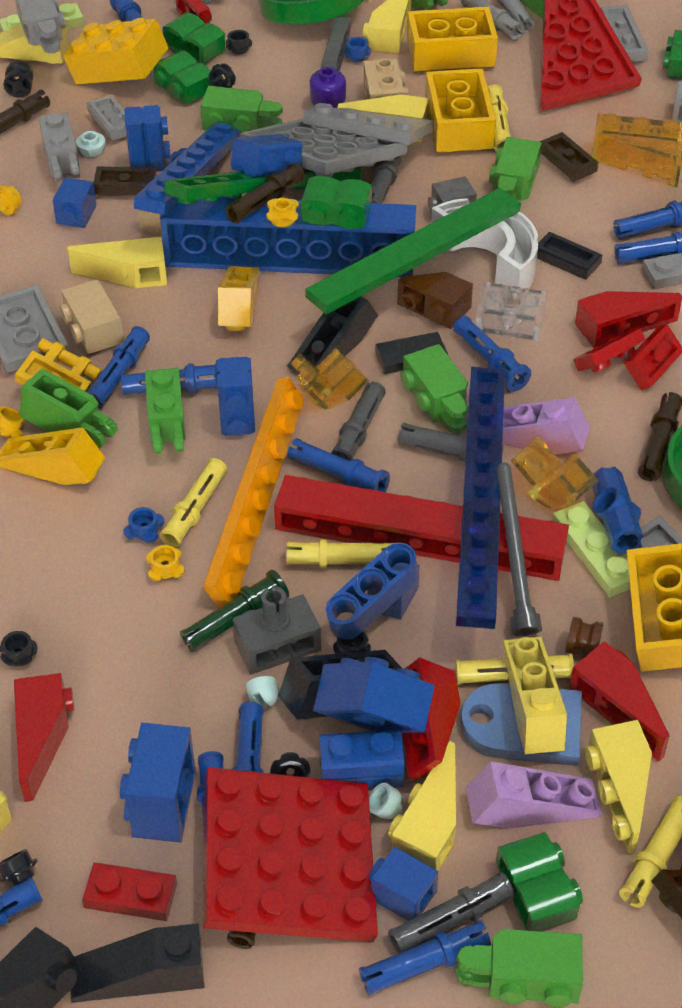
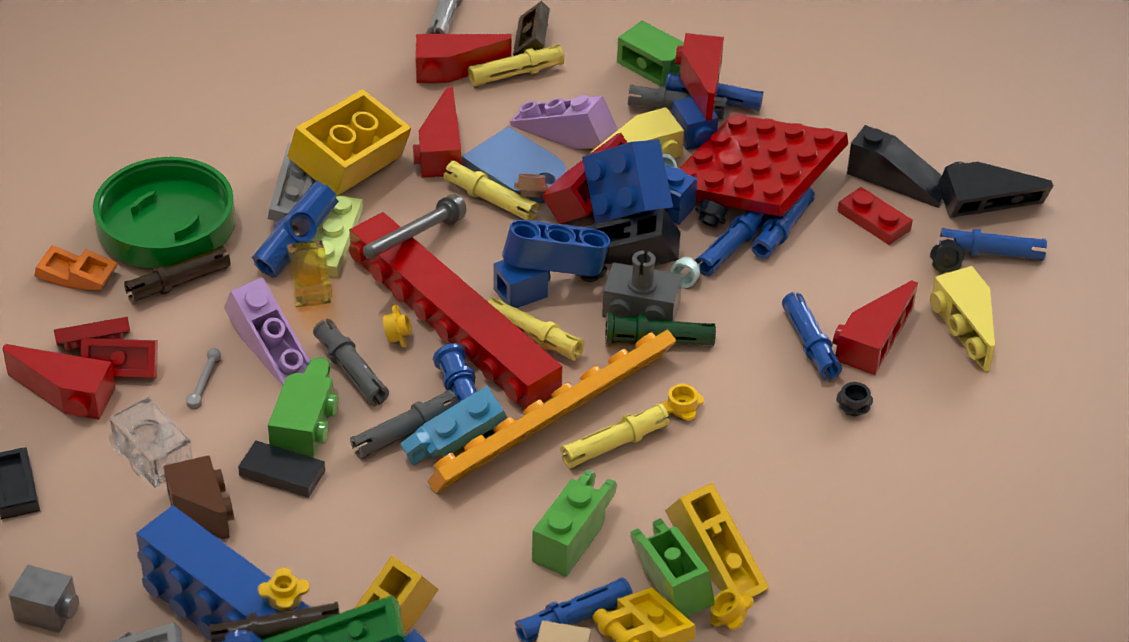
camera: 145 degrees left, 5 degrees down
blue brick [120,722,196,843] -> none
blue pin [121,363,217,395] -> none
blue plate [123,507,164,543] -> none
blue brick [216,357,255,436] -> none
black slope [287,297,379,383] -> none
clear yellow brick [291,348,369,409] -> none
green brick [301,176,372,229] -> none
green tile [305,188,521,315] -> none
white brick [431,198,538,299] -> none
blue pin [453,316,532,392] -> none
clear blue plate [456,366,505,629] -> none
green brick [496,832,583,931] -> none
light yellow slope [503,637,567,755] -> none
reddish brown wheel [565,616,604,656] -> none
light yellow slope [584,720,652,855] -> none
none -> light grey hinge [186,348,221,409]
none -> yellow plate [383,305,412,348]
none -> dark azure hinge [400,386,508,465]
none -> medium nougat plate [514,174,548,197]
none -> red slope [675,33,724,120]
none -> blue pin [782,292,842,380]

